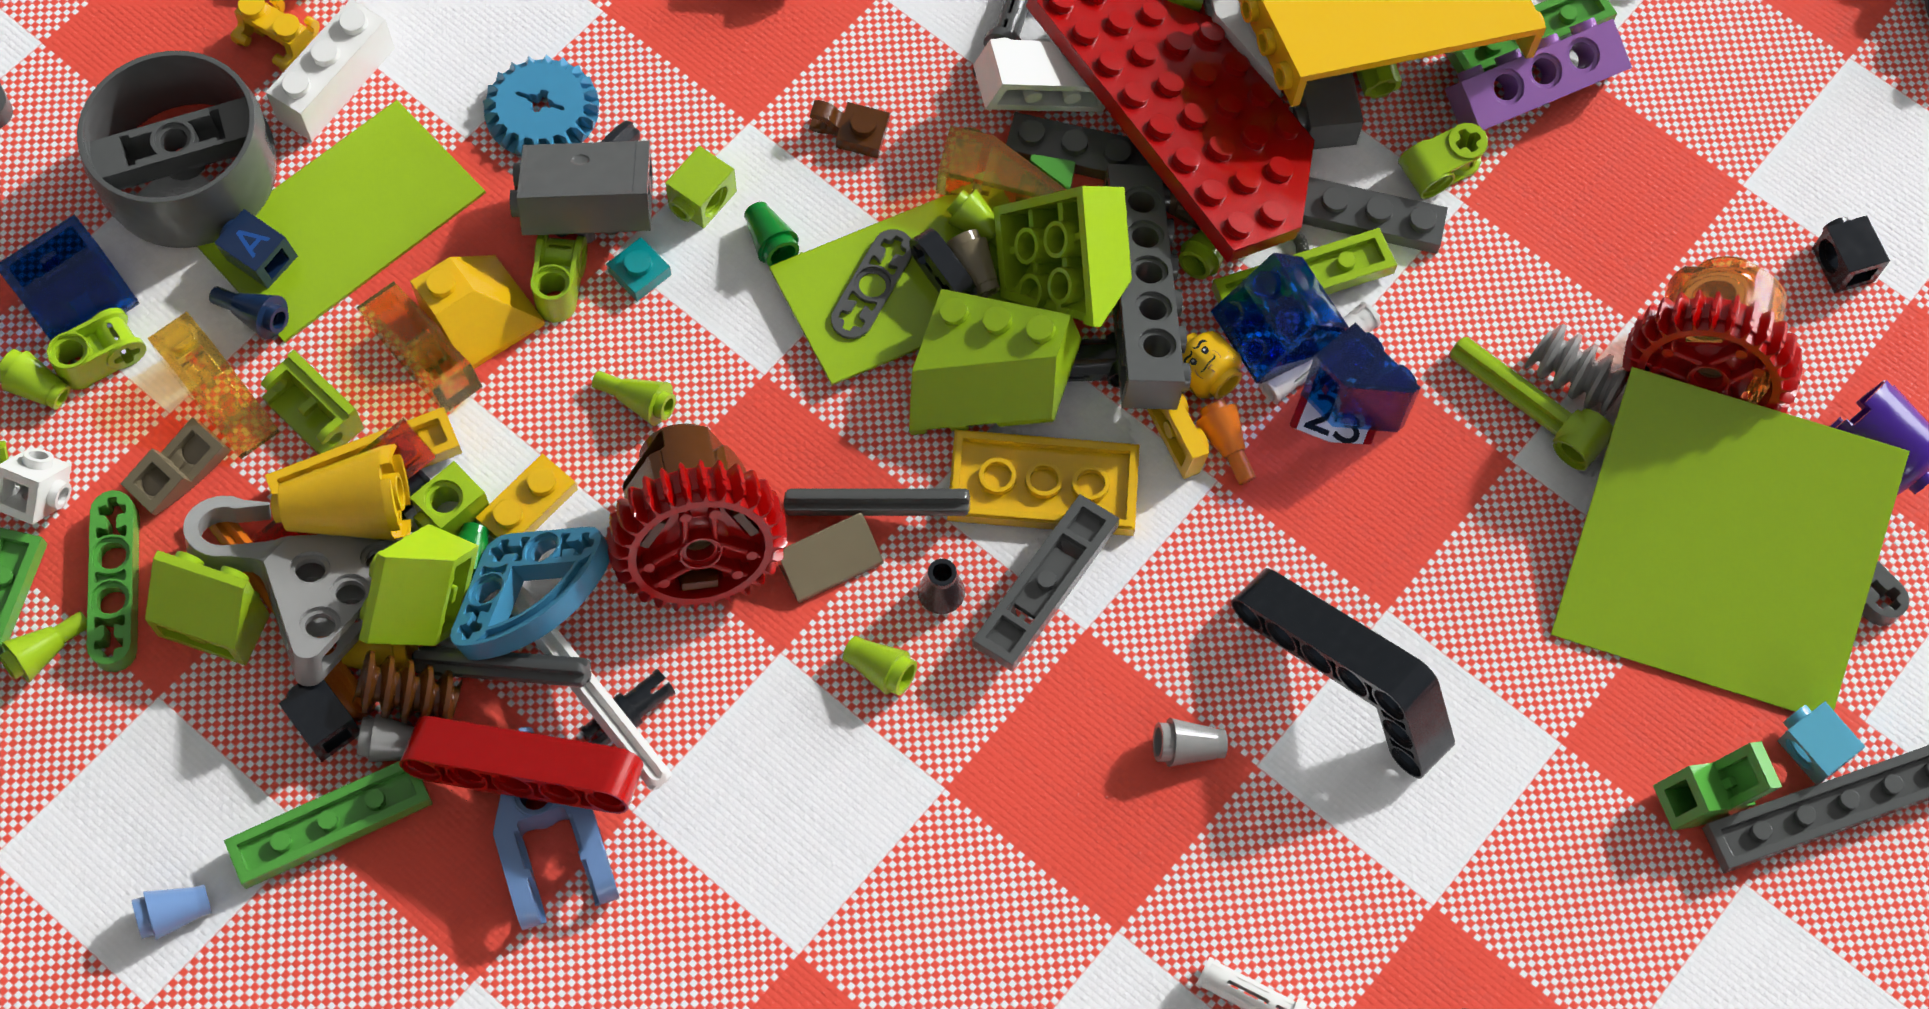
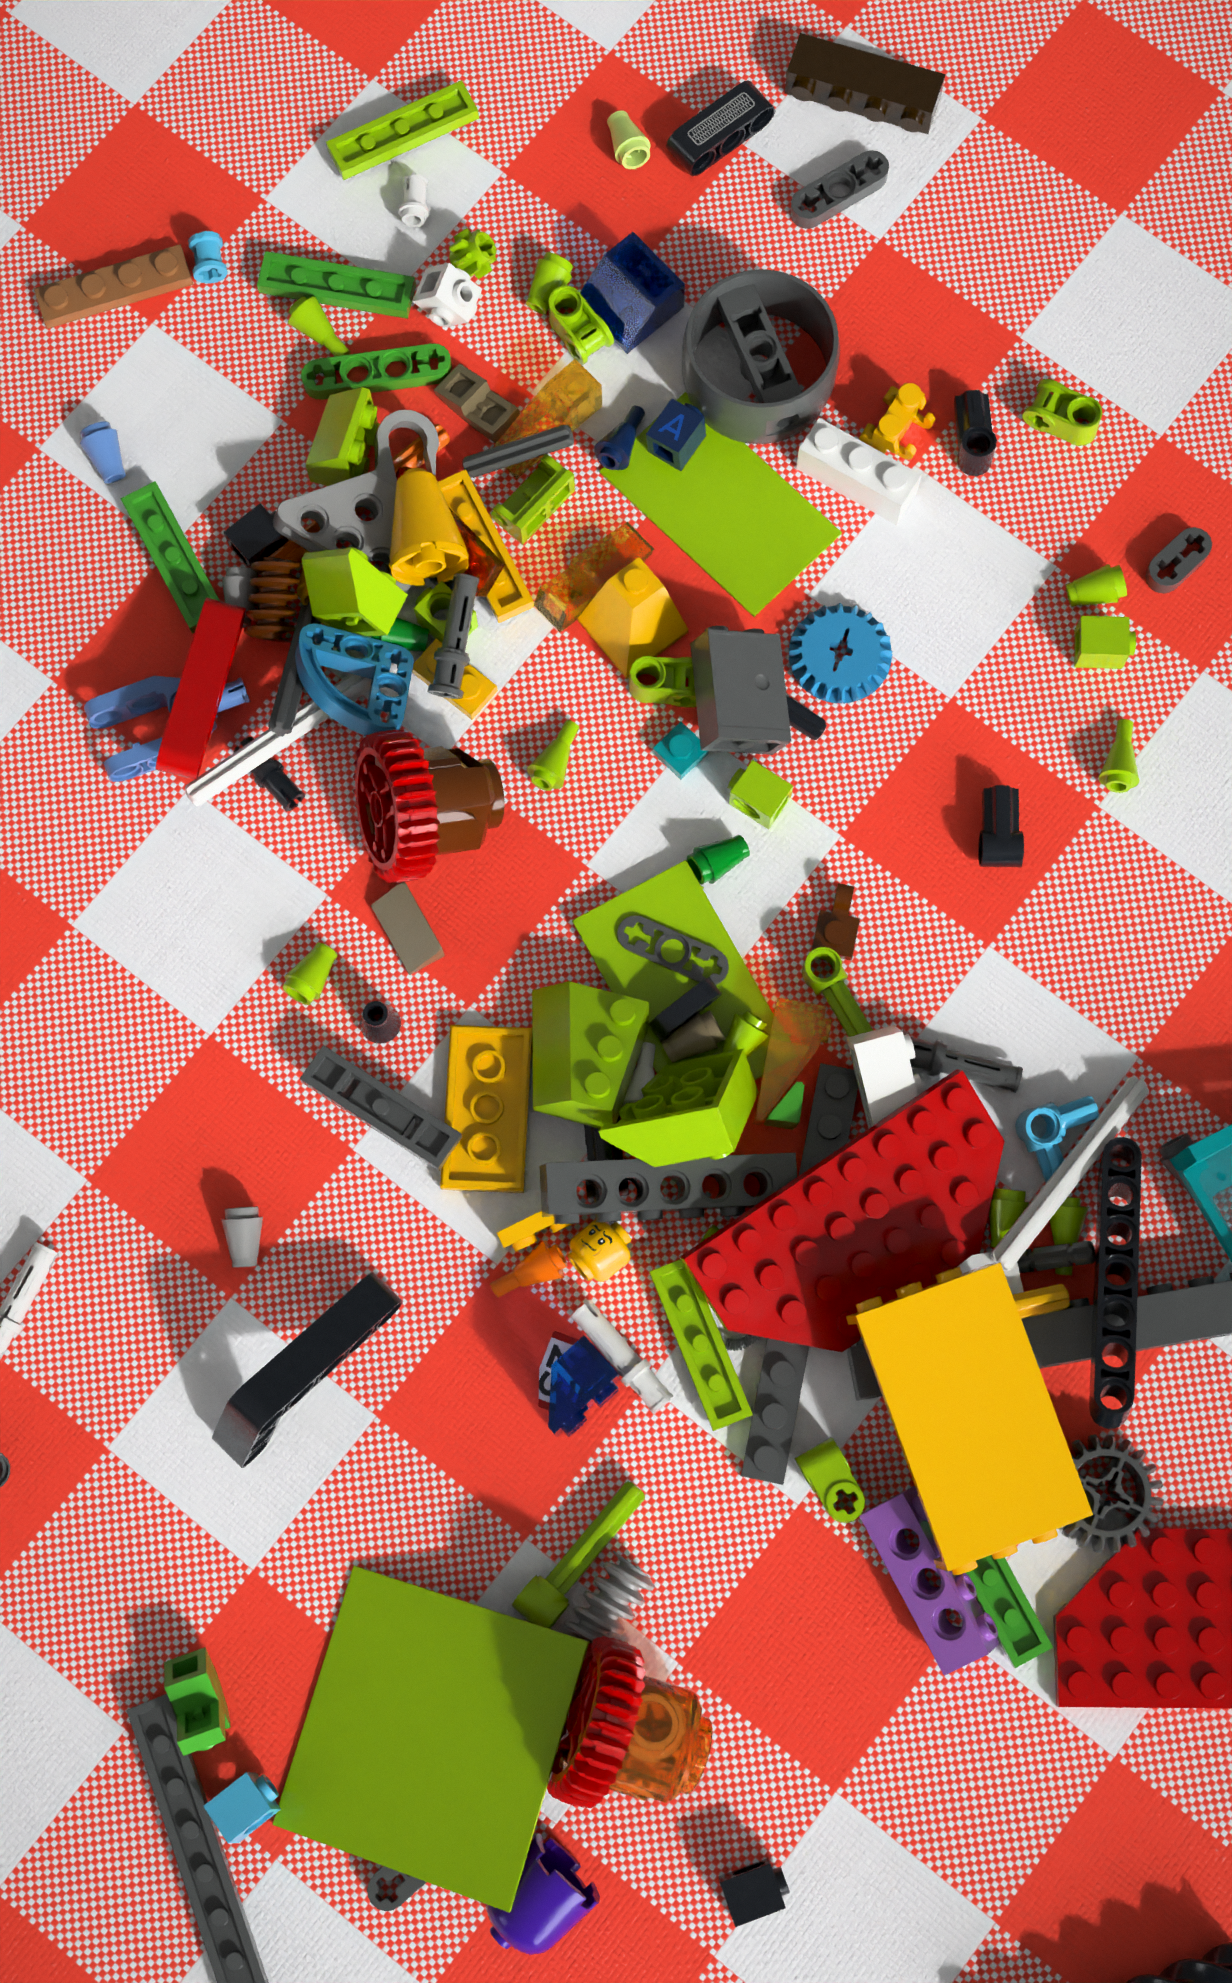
camera: 95 degrees right, 10 degrees up
dark grey axle [784,489,970,516] -> none
clear blue slope [1210,253,1350,384] -> none
none -> dark grey pin [427,573,480,699]
none -> dark grey axle [462,425,574,478]
none -> lime axle [802,947,873,1037]

